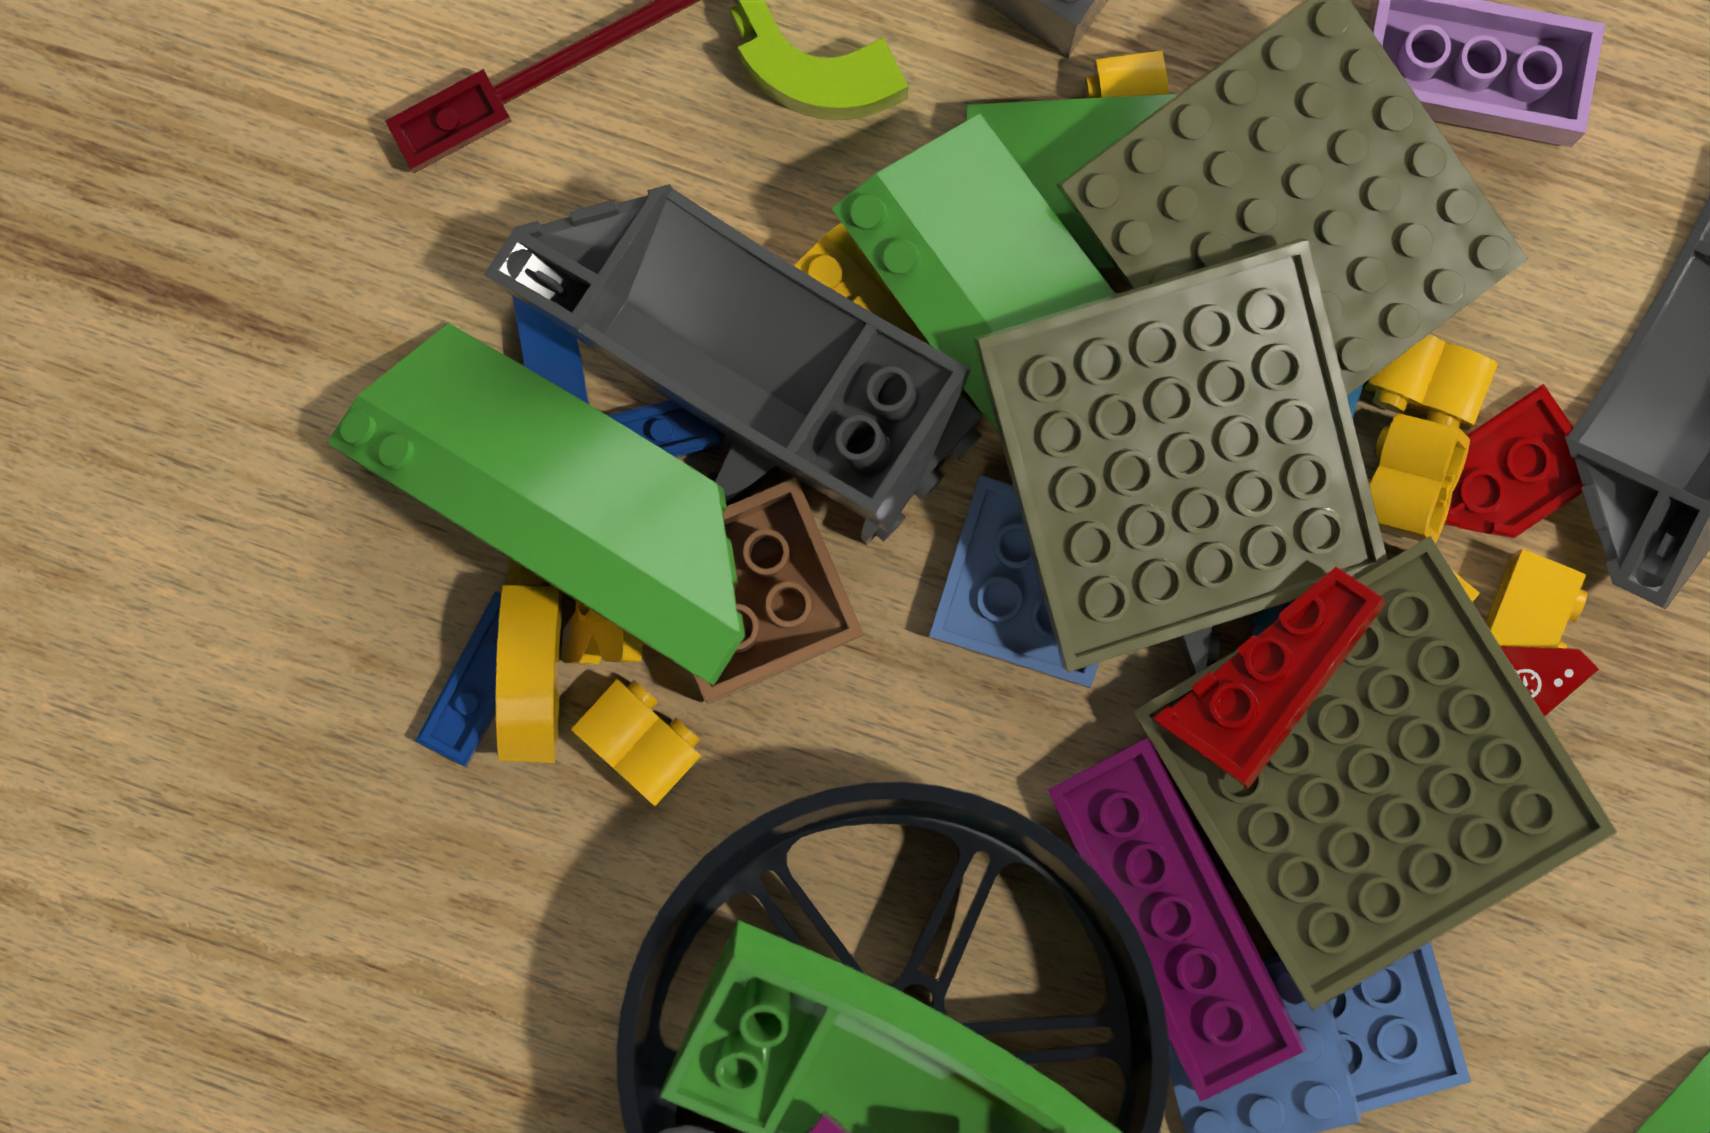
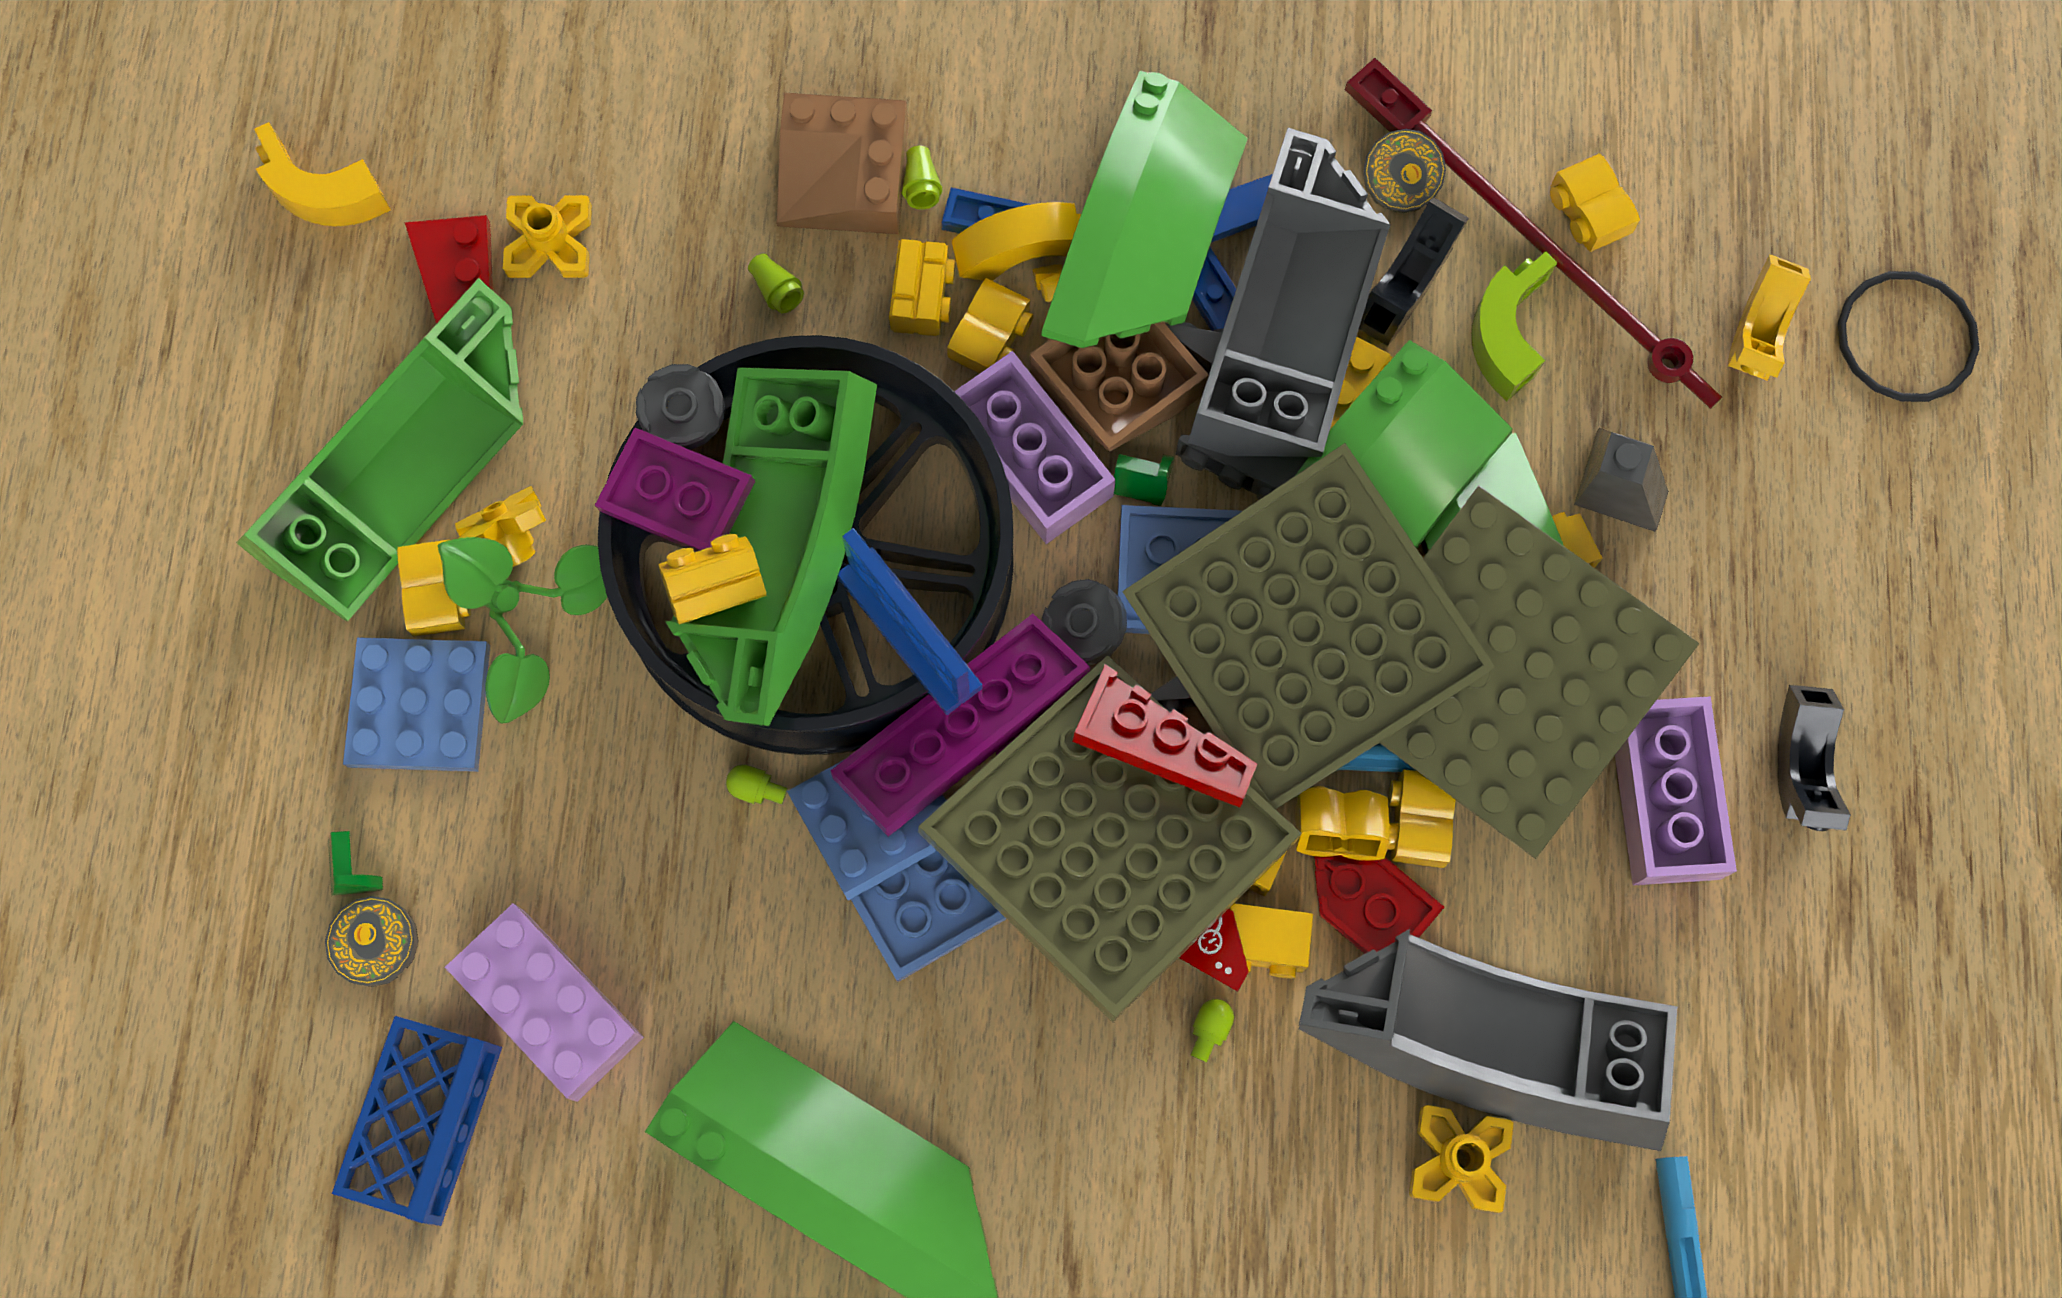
camera: 75 degrees right, 10 degrees down
none -> lime cone [748,253,804,313]
none -> medium nougat slope [776,93,909,234]
none -> blue fence [838,528,983,715]
none -> yellow brick [889,239,956,336]
none -> lime cone [902,146,943,210]
none -> lavender brick [954,351,1116,544]
none -> dark grey tile [1042,579,1127,665]
none -> green tile [1114,454,1175,506]
none -> lime cylinder [1191,999,1234,1062]
none -> black arch [1359,197,1469,346]
none -> tile [1363,129,1446,213]

